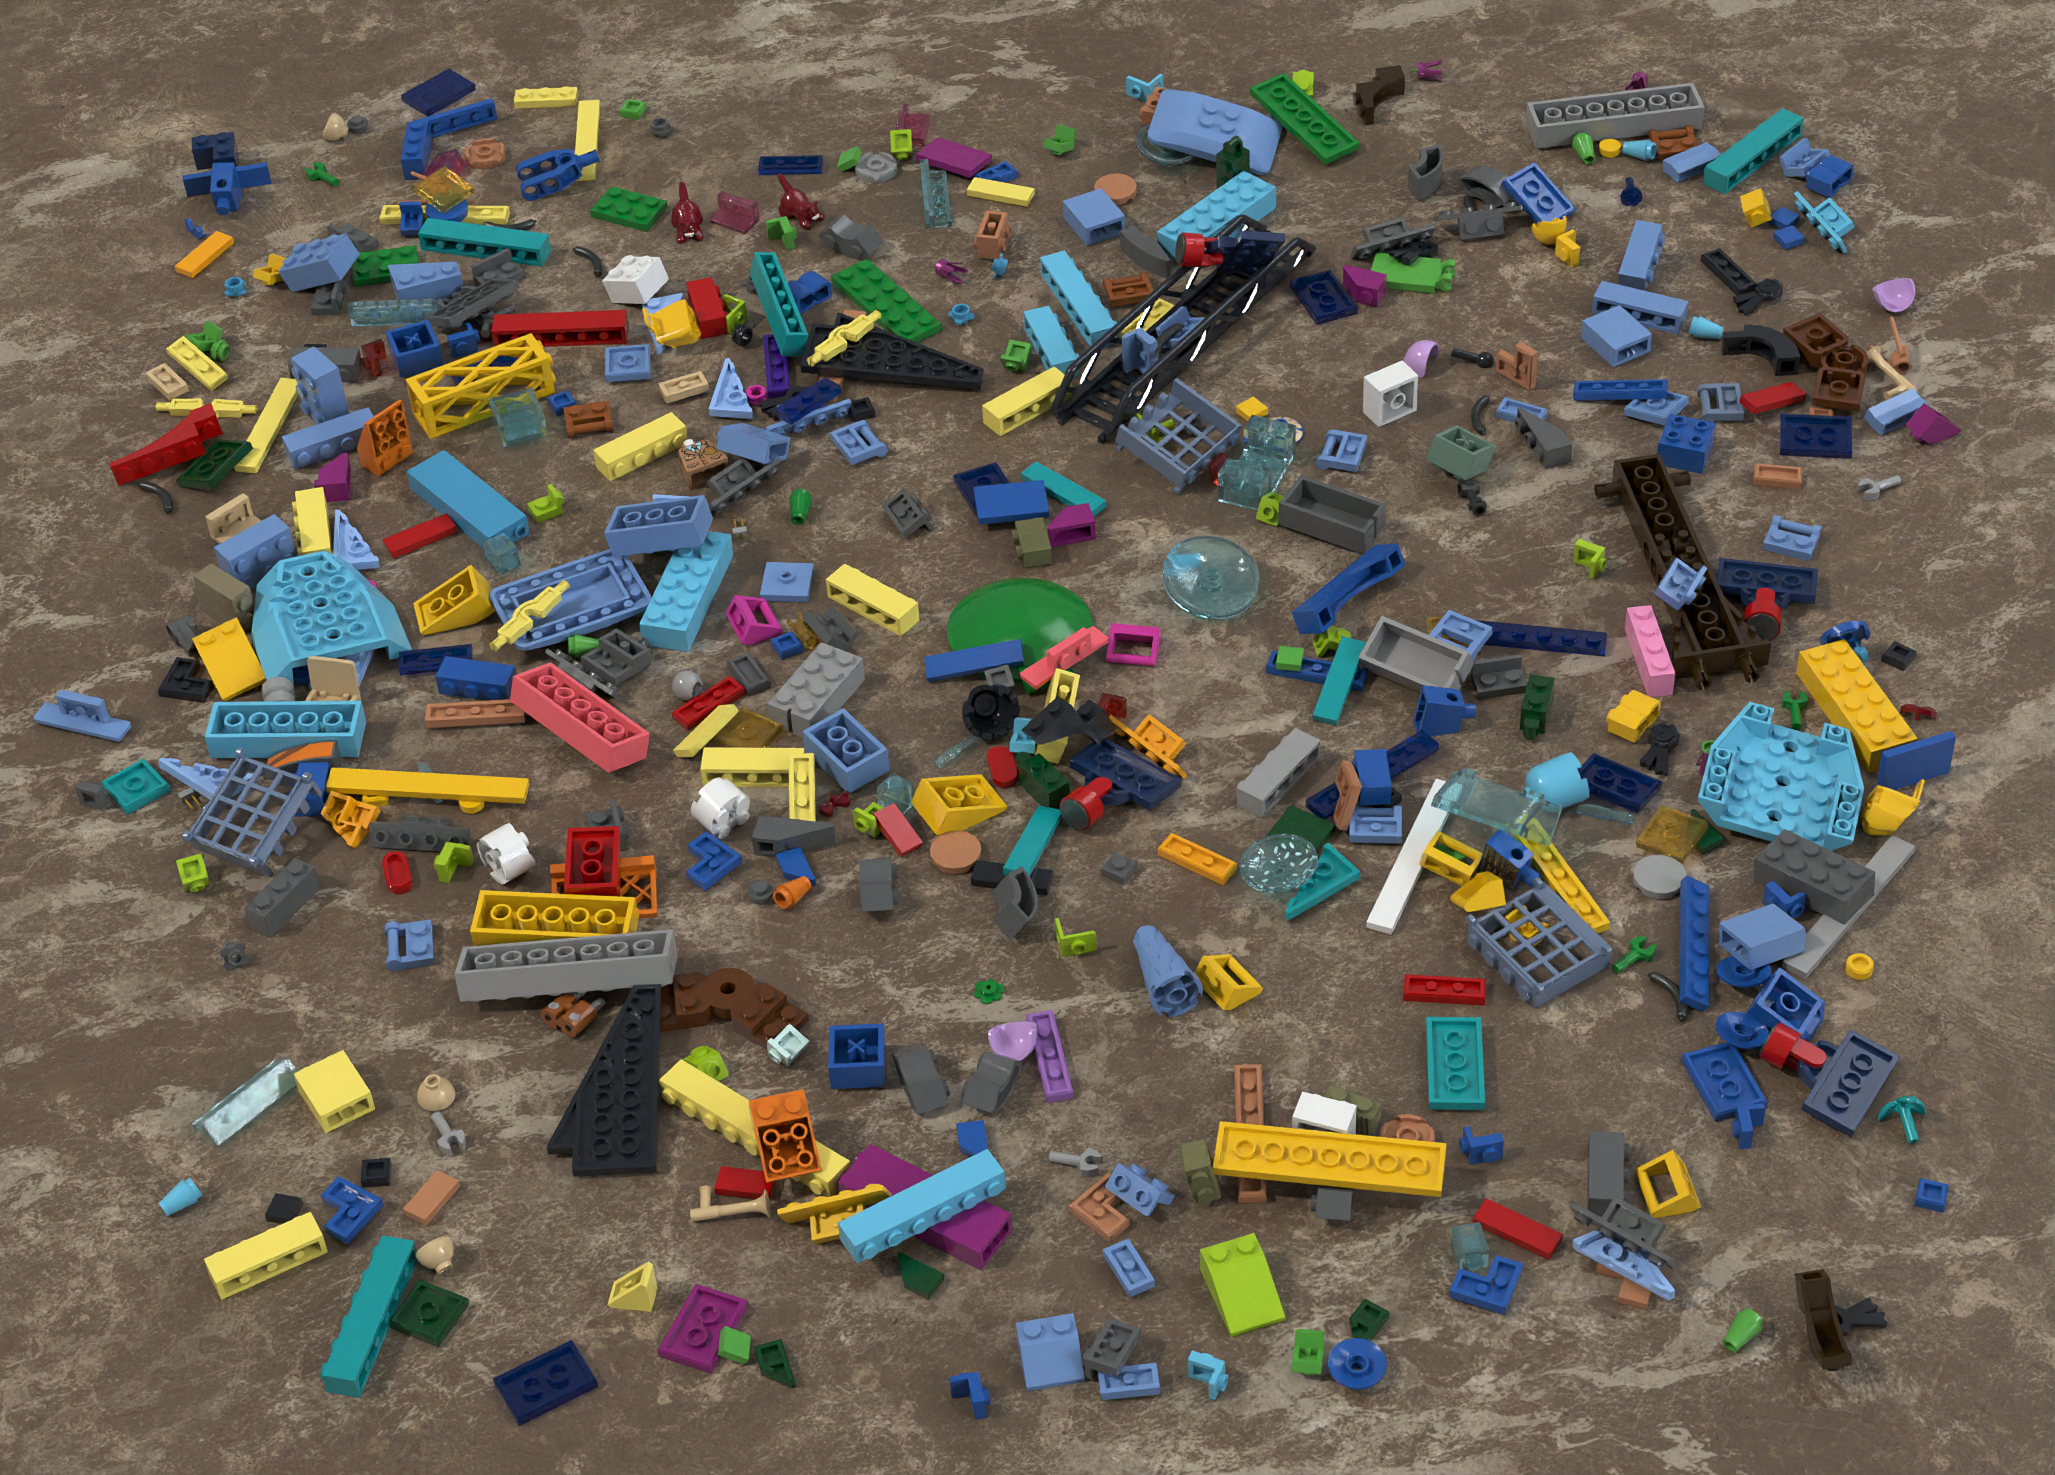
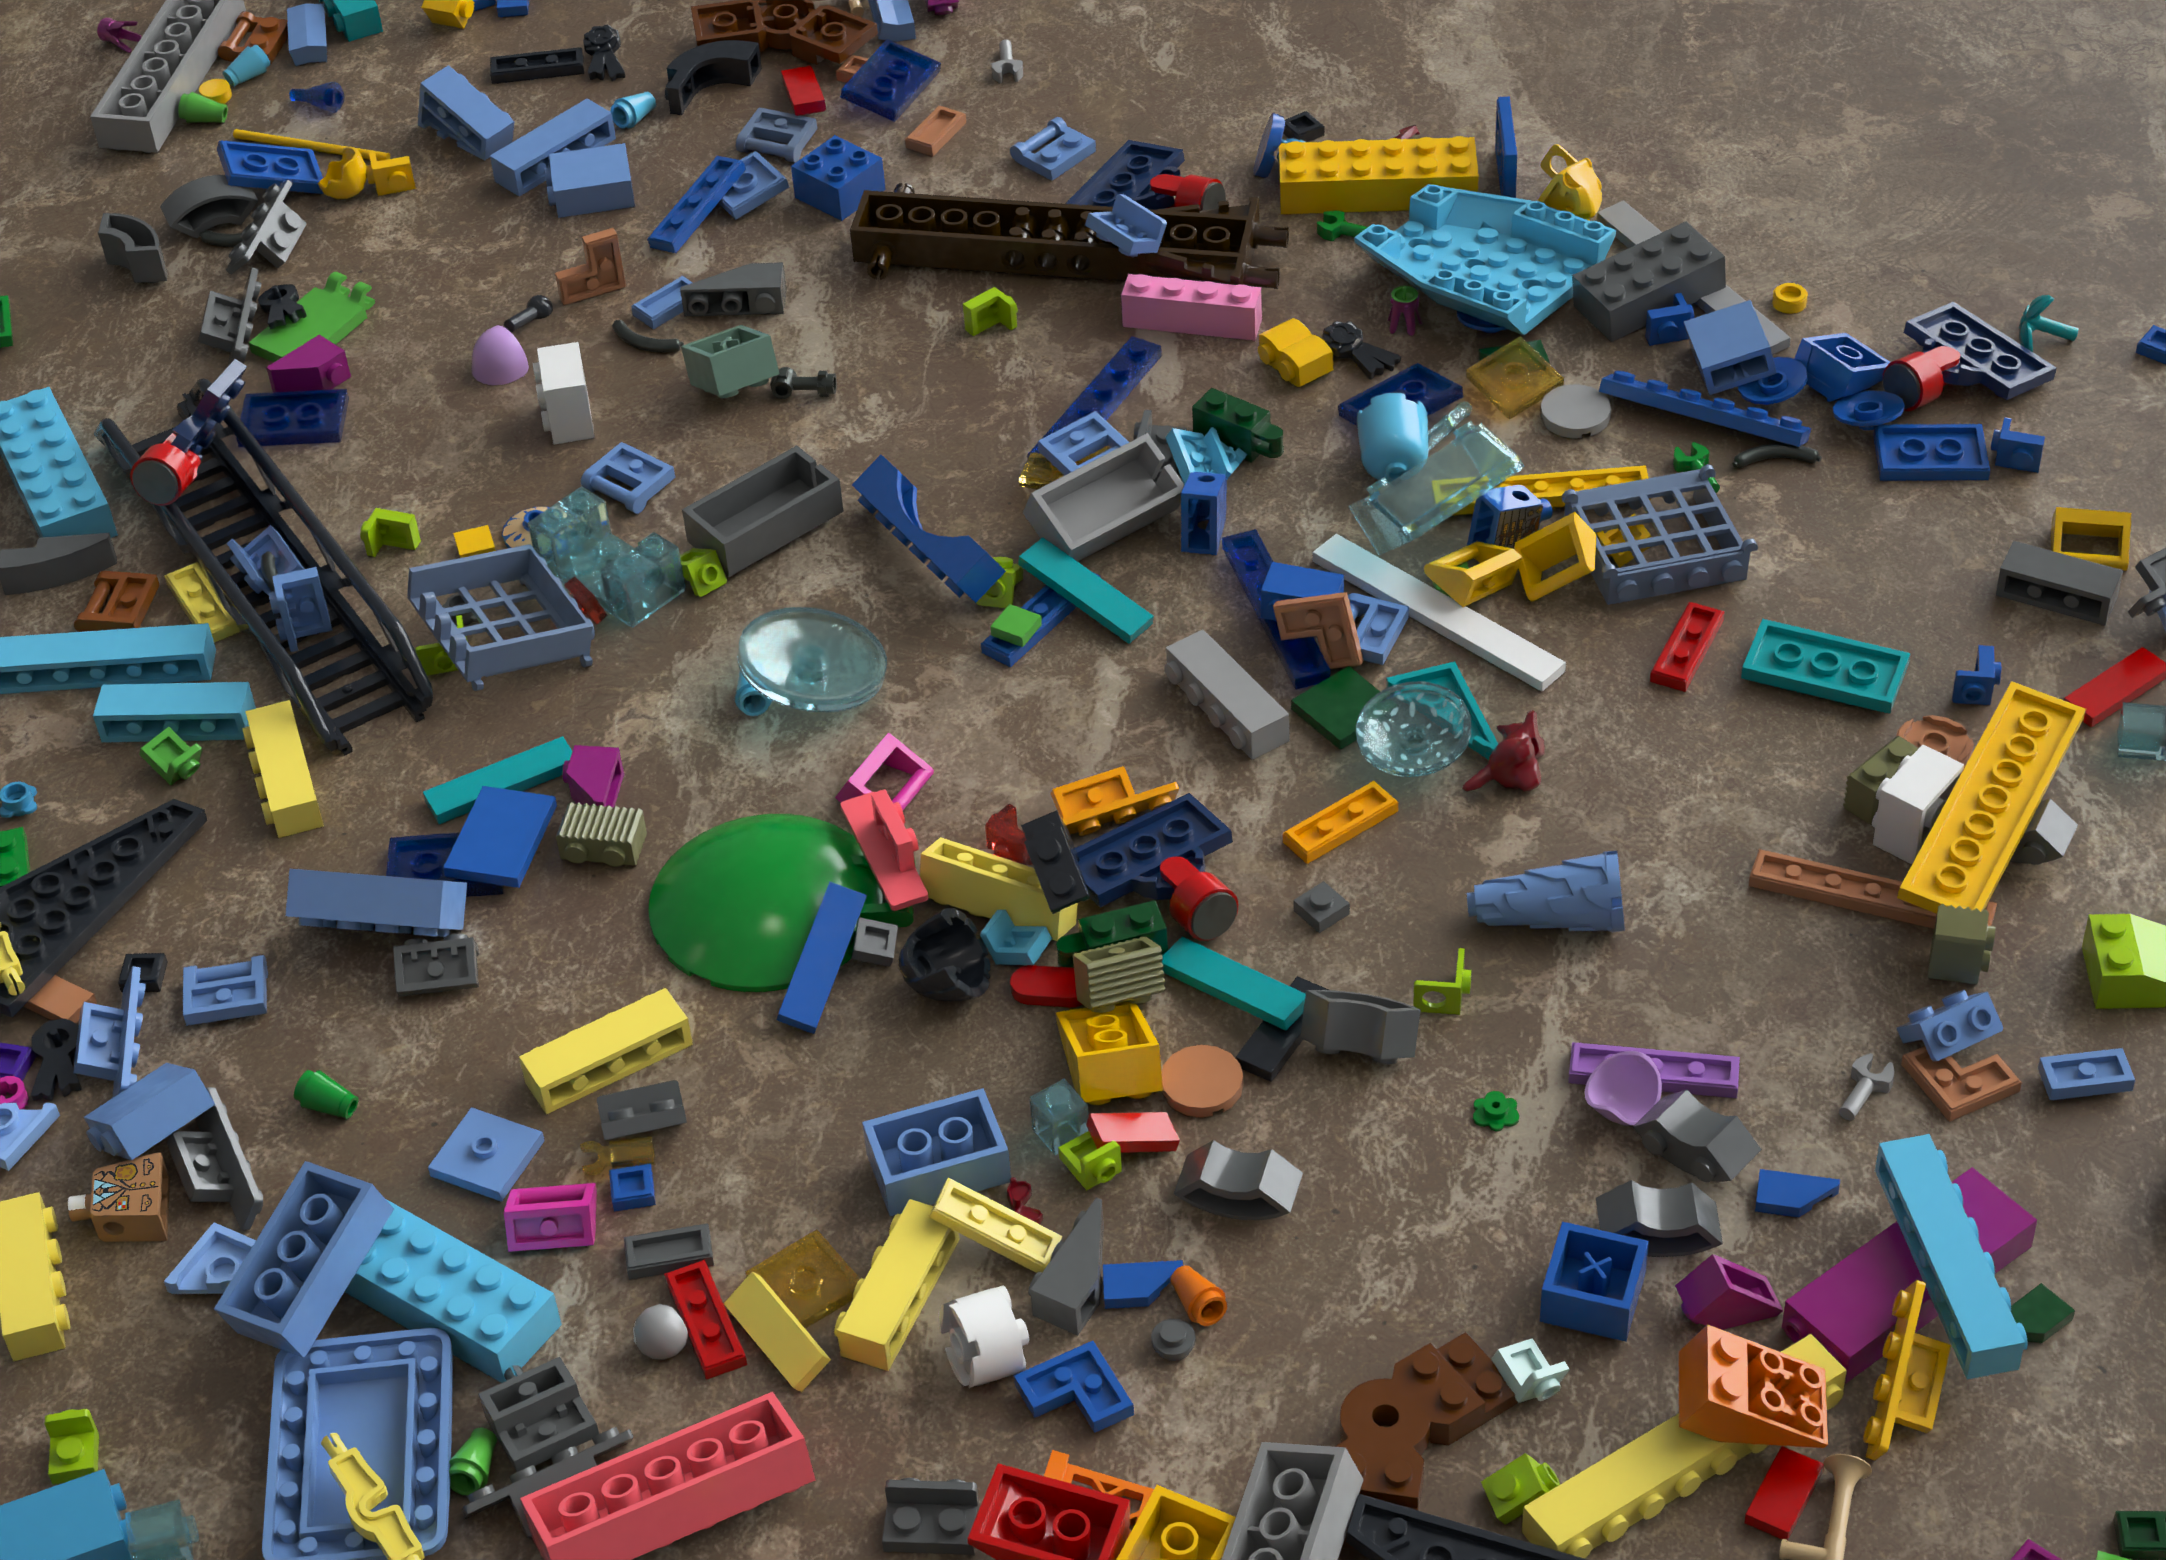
camera: 70 degrees left, 0 degrees up
light grey piece [767,642,865,738] -> none
clear blue plate [775,377,842,425] -> none
clear light blue piece [934,735,979,767] -> none
yellow tile [1195,954,1263,1011] -> none
none -> yellow axle [233,129,390,161]
none -> medium blue brick [285,869,467,937]
none -> lime bracket [360,508,421,557]
none -> olive brick [1073,937,1165,1013]
none -> medium azure slope [1165,427,1247,485]
none -> dark red animal [1462,710,1545,792]
none -> magenta slope [1675,1254,1783,1330]

